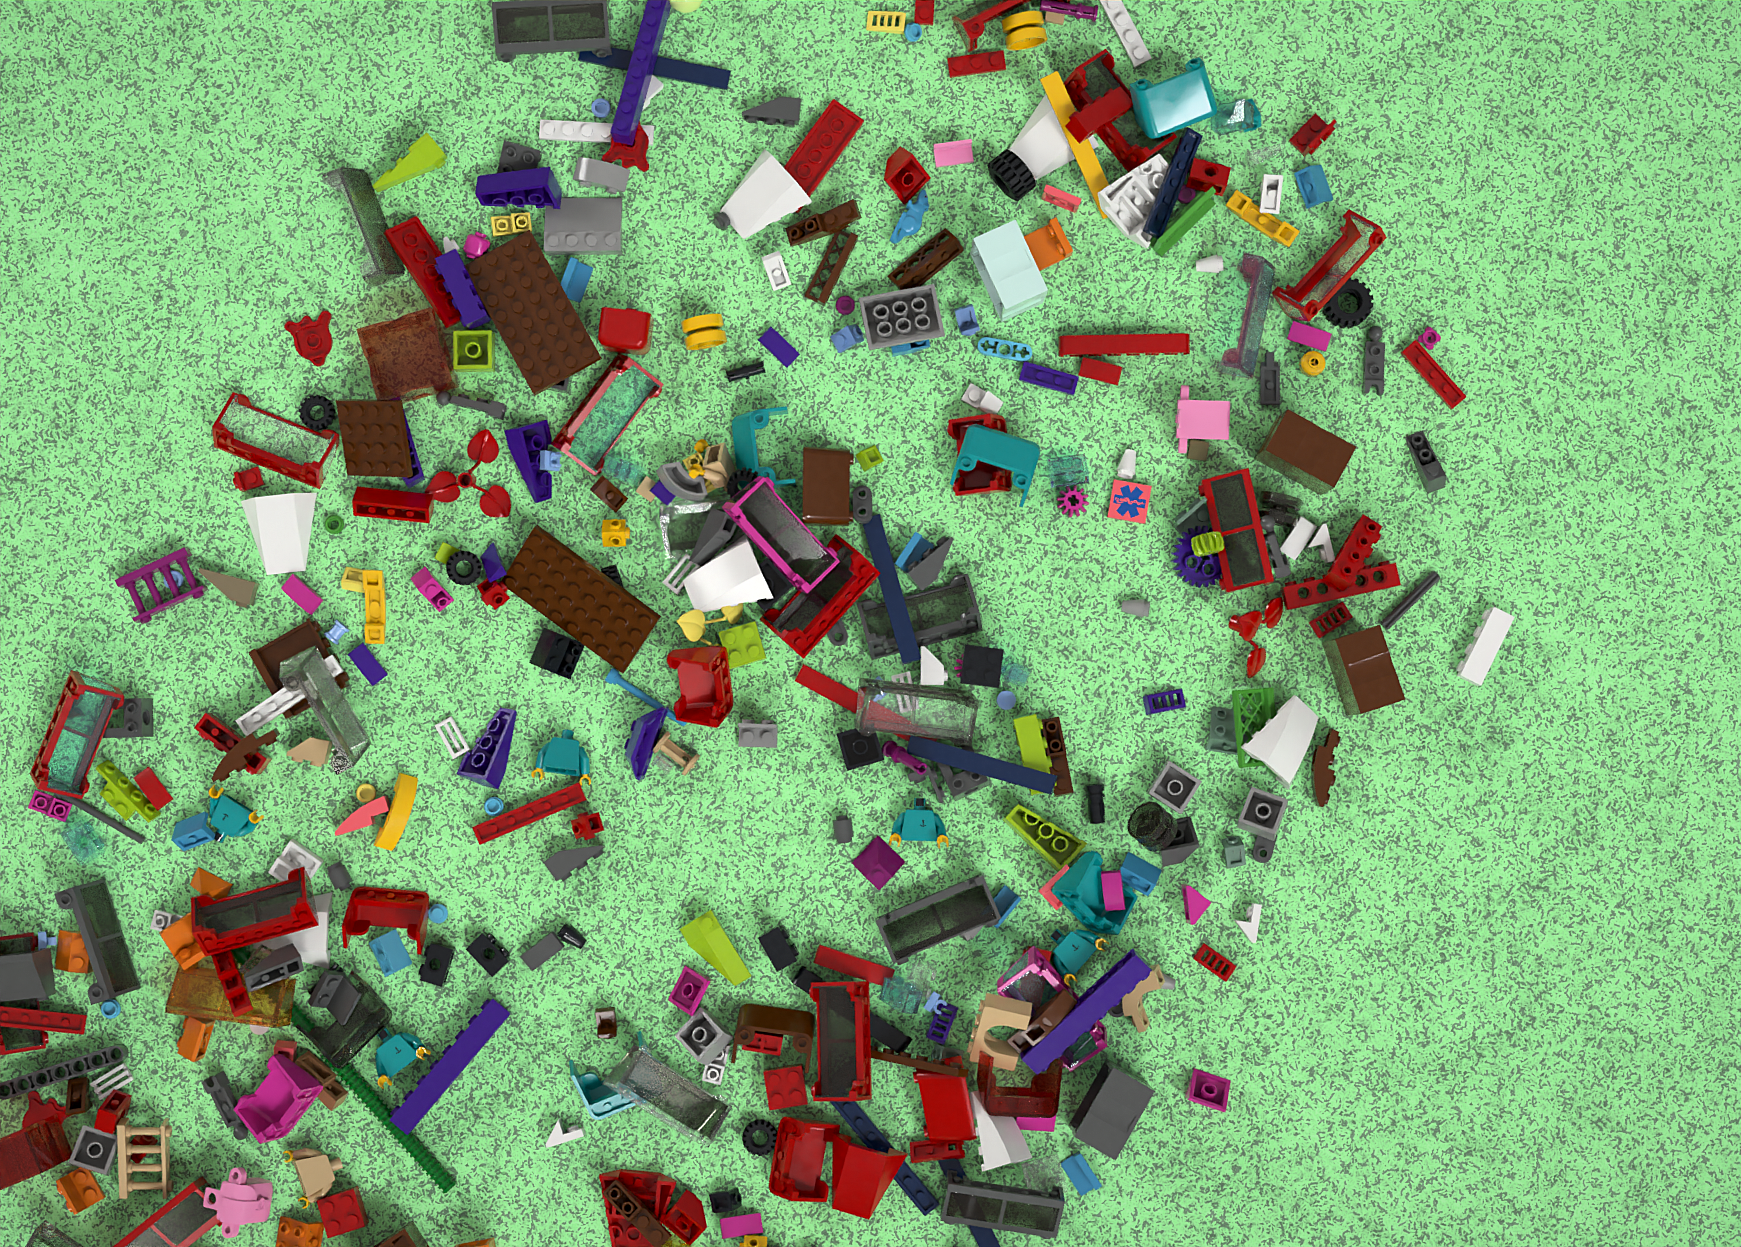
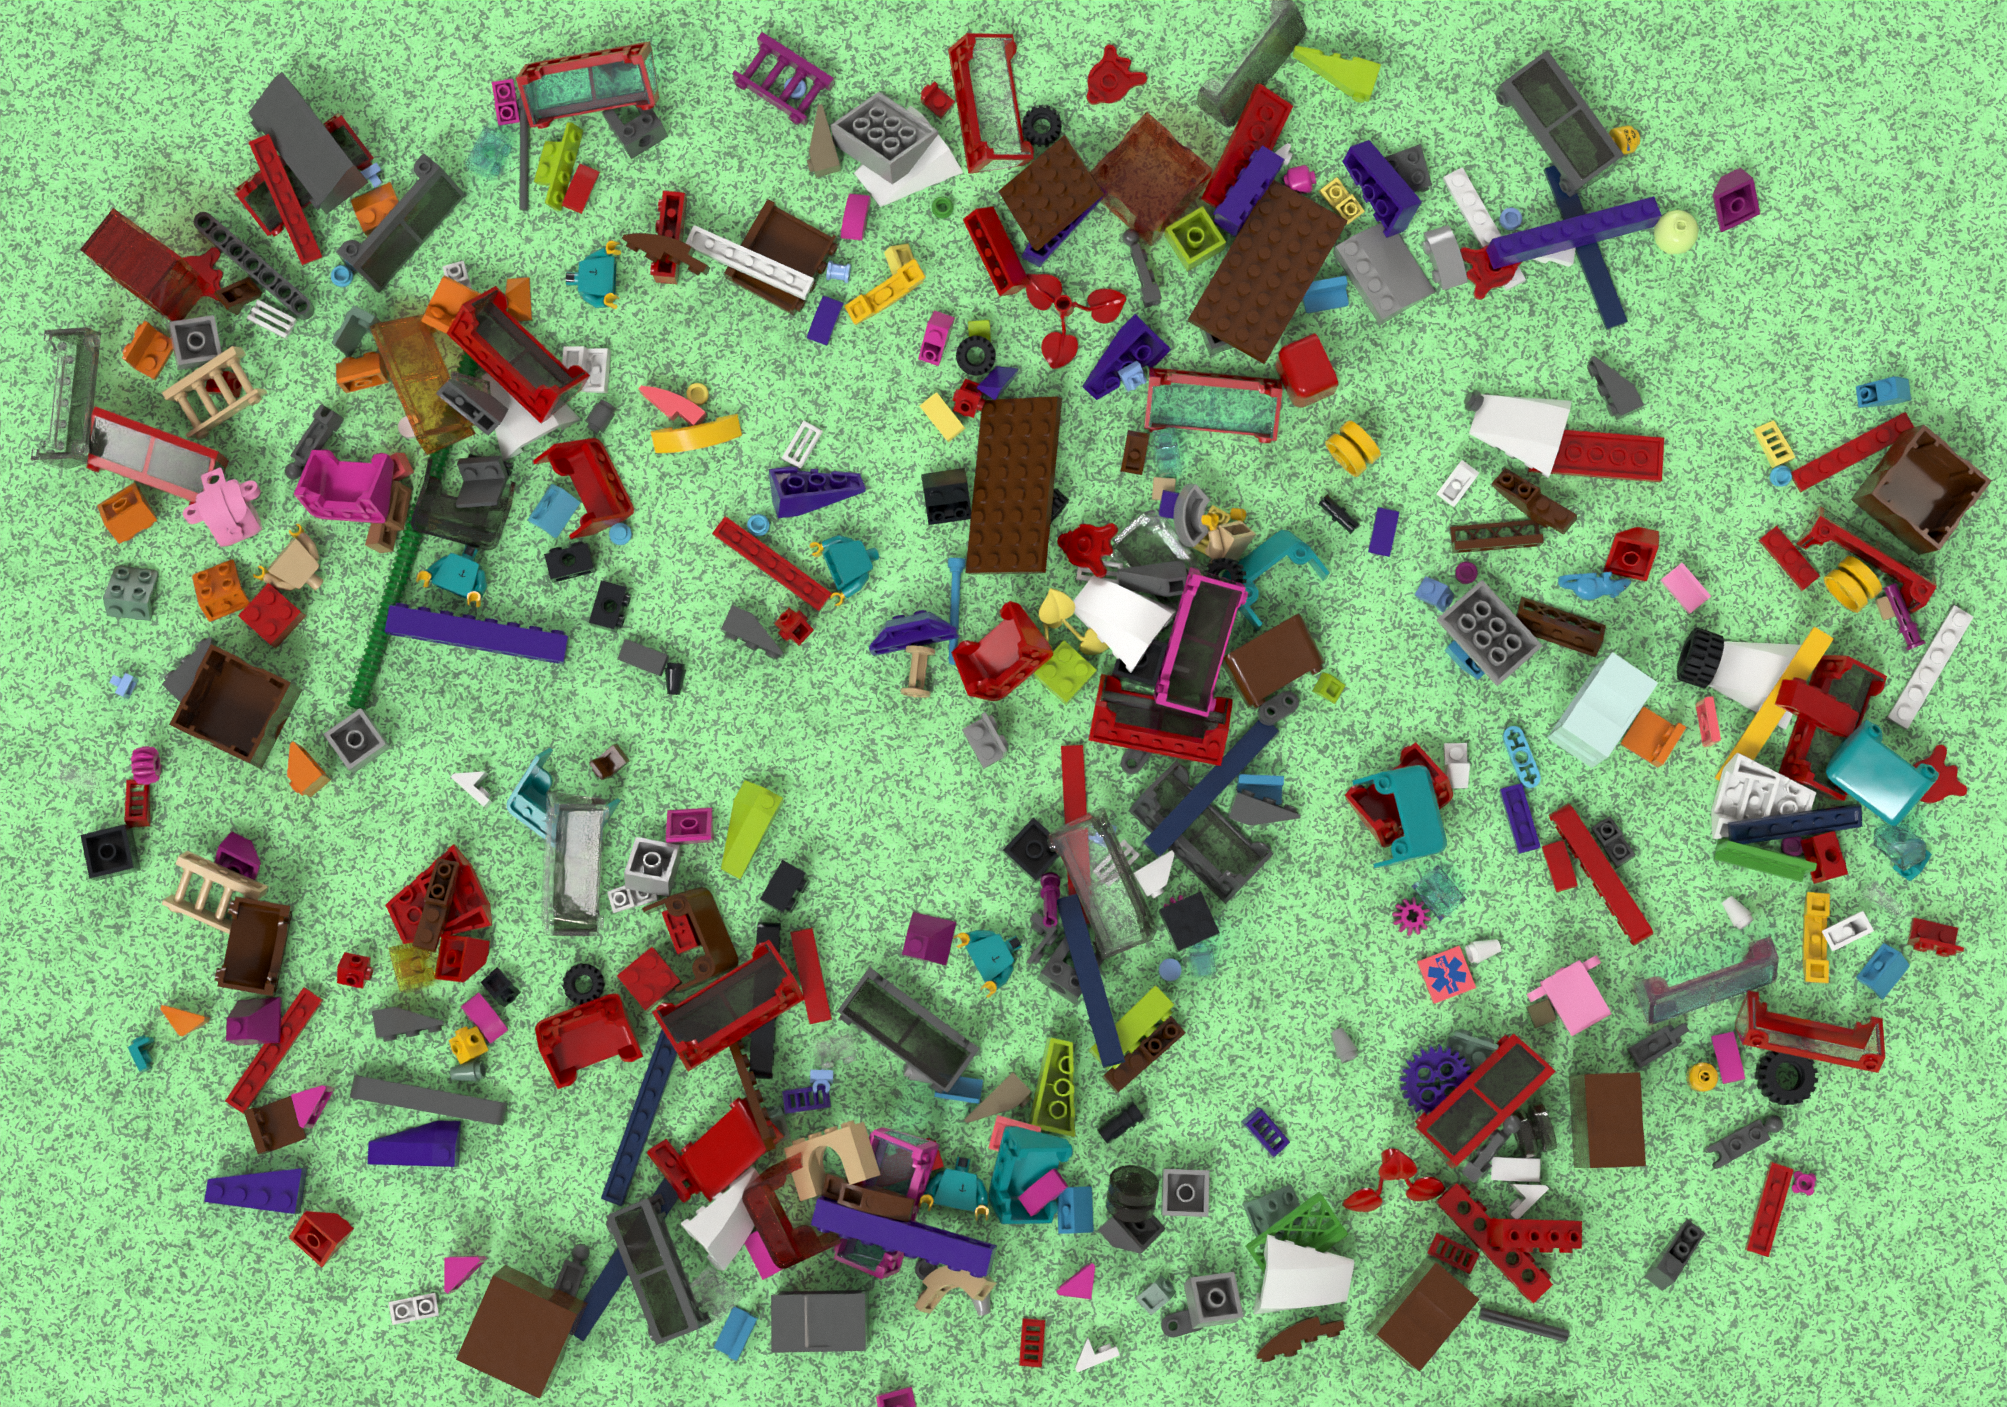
camera: 60 degrees right, 5 degrees down
red brick [94,1089,132,1134] -> none
dark azure panel [171,811,215,851] -> none
red slope [211,950,253,1018] -> none
windscreen [279,645,371,775] -> none
tan slope [286,737,333,767] -> none
yellow brick [601,519,630,547] -> none
clear bush [651,751,677,776] -> none
red wedge [832,1131,908,1220] -> none
dark grey brick [833,815,854,844] -> none
clear light blue brick [879,976,923,1014] -> none
medium blue bracket [954,304,980,336] -> none
lime gear [1191,531,1224,557] -> none
none -> light grey brick [324,708,391,773]
none -> sand green bracket [332,305,391,357]
none -> light grey slope [831,92,938,185]
none -> light yellow slope [920,392,966,442]
none -> dark tan slope [964,1072,1032,1123]
none -> red tile [1057,523,1118,578]
none -> dark grey slope [1591,816,1636,869]
none -> red tile [1912,745,1967,804]

